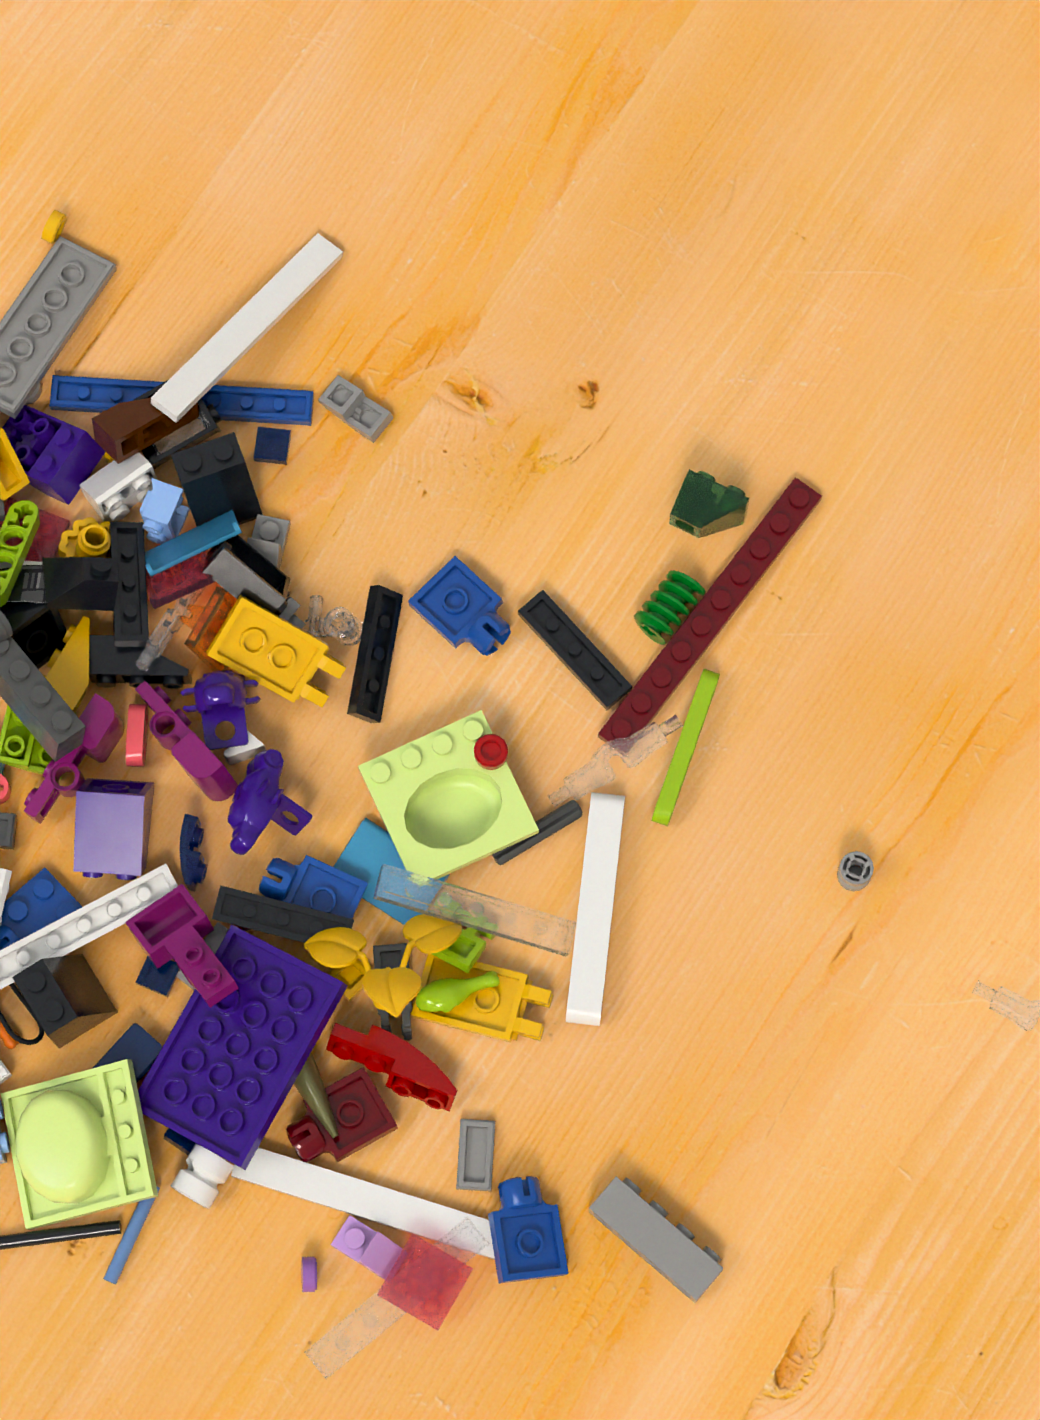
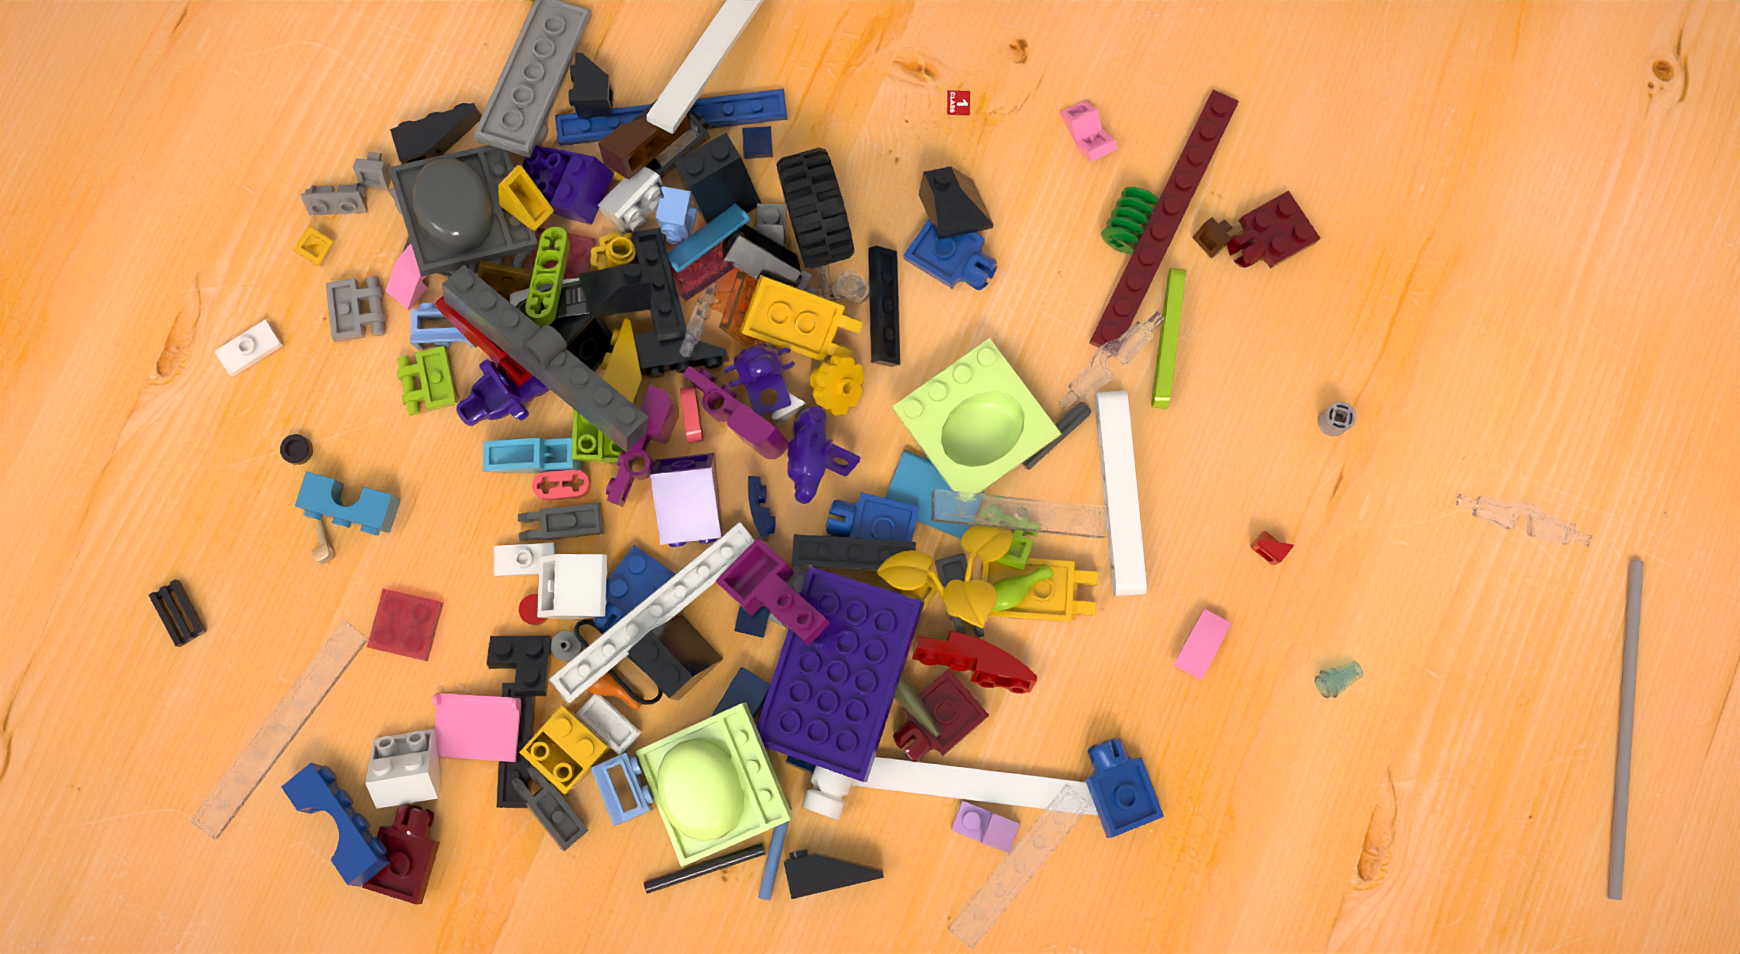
camera: 10 degrees left, 5 degrees up
medium lavender tile [301,1257,317,1292] -> none
light grey slope [318,375,393,443] -> none
clear pink tile [377,1233,473,1331] -> none
light grey tile [456,1119,495,1192] -> none
red tile [474,734,508,770] -> none
black plate [518,590,632,711] -> none
light grey brick [589,1176,723,1303] -> none
clear green slope [669,469,750,538] -> none
none -> black slope [568,52,614,118]
none -> black tyre [776,147,855,269]
none -> black slope [783,849,884,899]
none -> yellow plant [810,355,865,416]
none -> black slope [918,166,994,240]
none -> red sticker [947,90,970,115]
none -> bright pink slope [1060,100,1117,162]
none -> bright pink slope [1174,608,1231,680]
none -> reddish brown tile [1192,217,1233,259]
none -> dark red plate [1227,191,1321,269]
none -> red slope [1251,531,1294,565]
none -> clear light blue cone [1315,661,1364,698]

